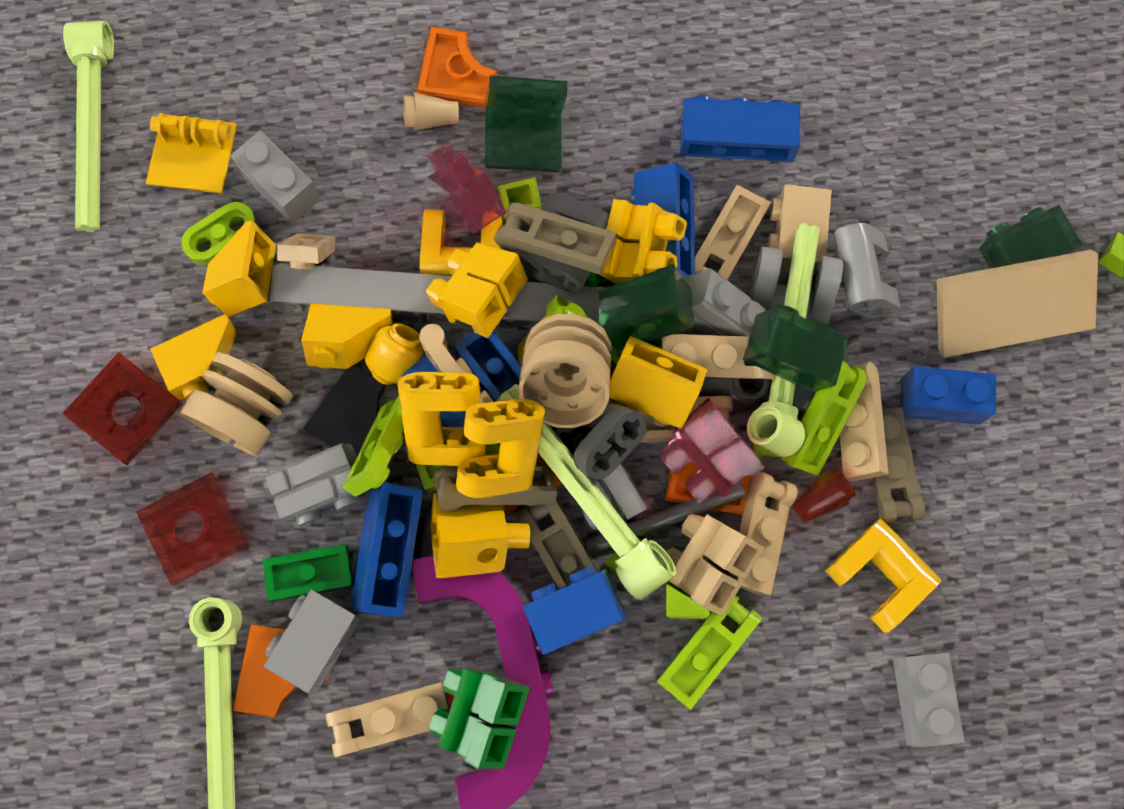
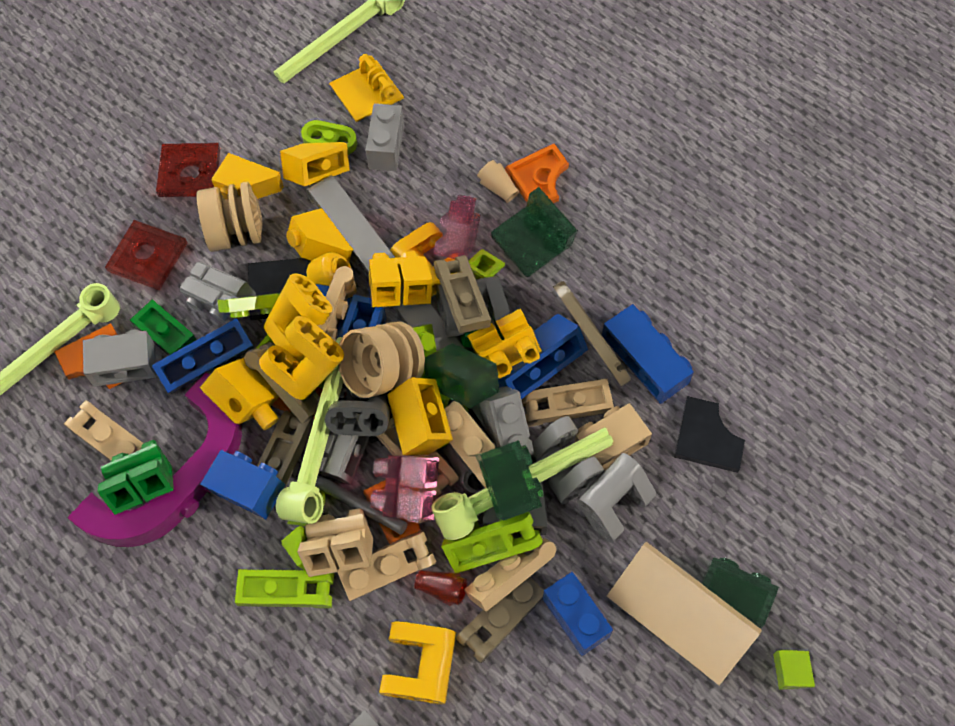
camera: 55 degrees right, 10 degrees down
tan plate [277,233,335,269] -> none
none -> dark tan tile [553,281,631,387]
none -> black tile [674,396,745,473]

